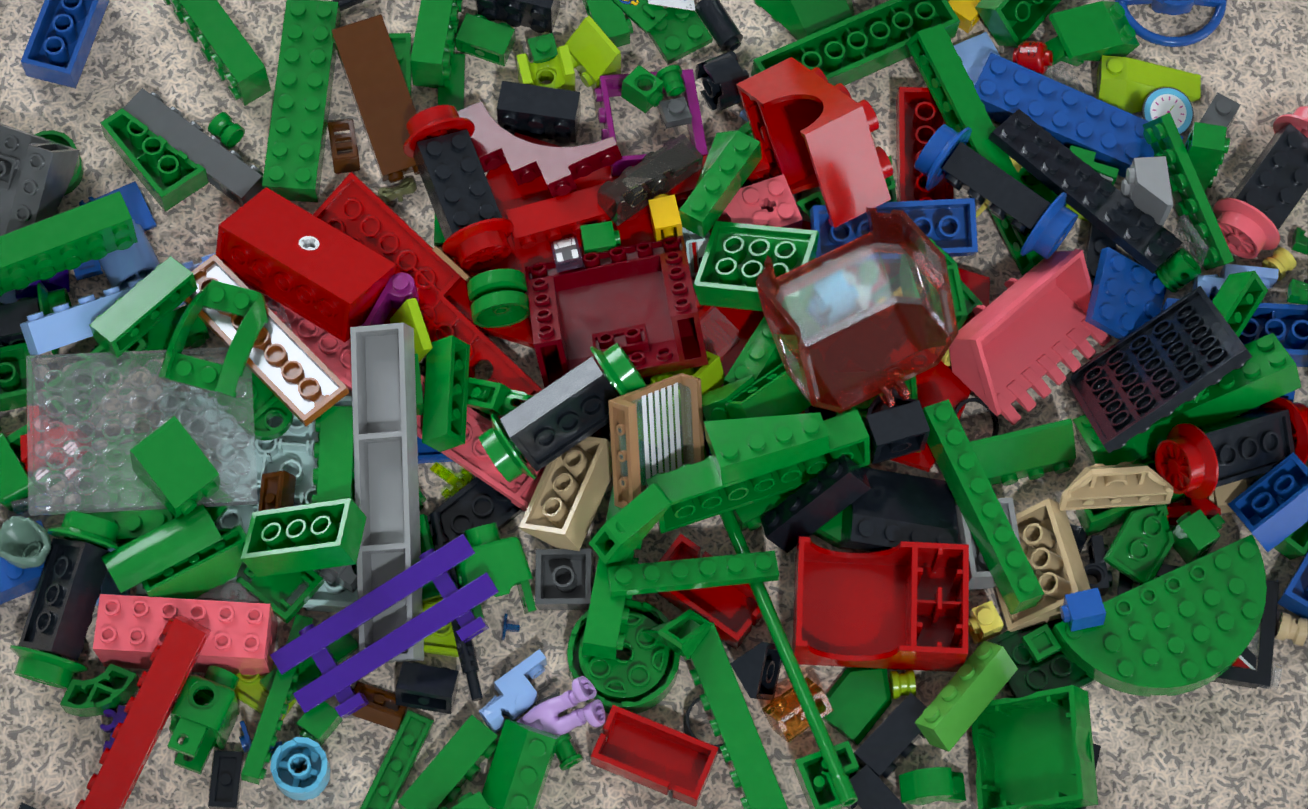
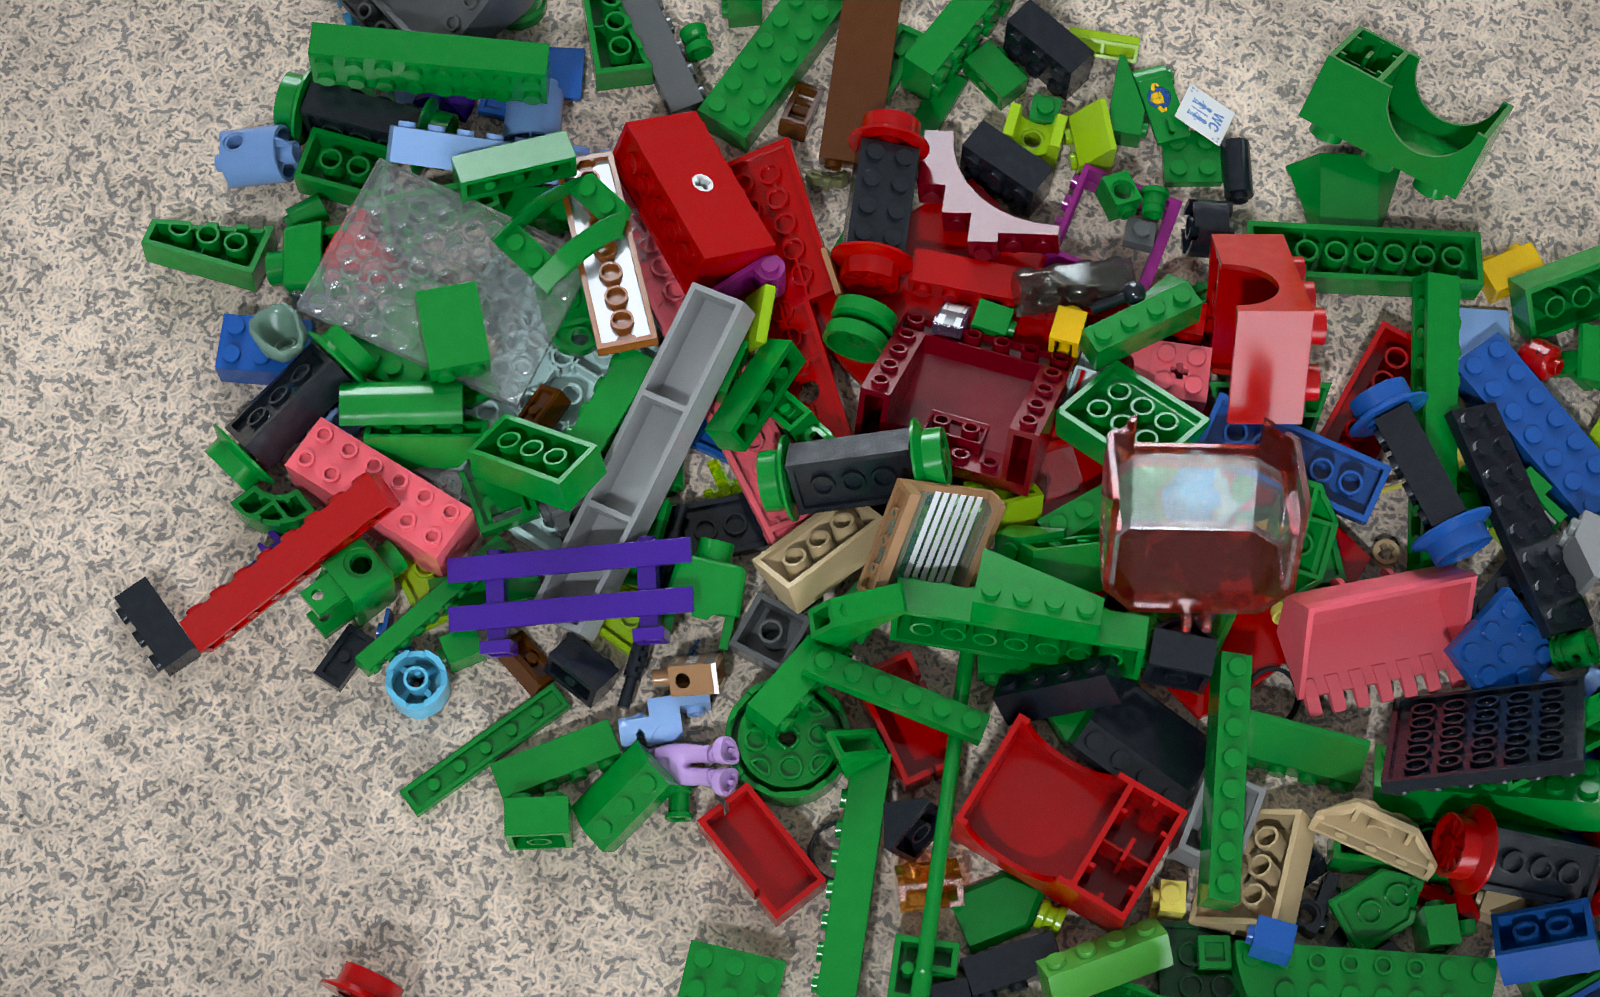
camera: 30 degrees right, 0 degrees up
none -> medium nougat torso [652,651,727,697]
none -> black bar [1089,281,1146,315]
none -> tan bush [1370,539,1400,569]

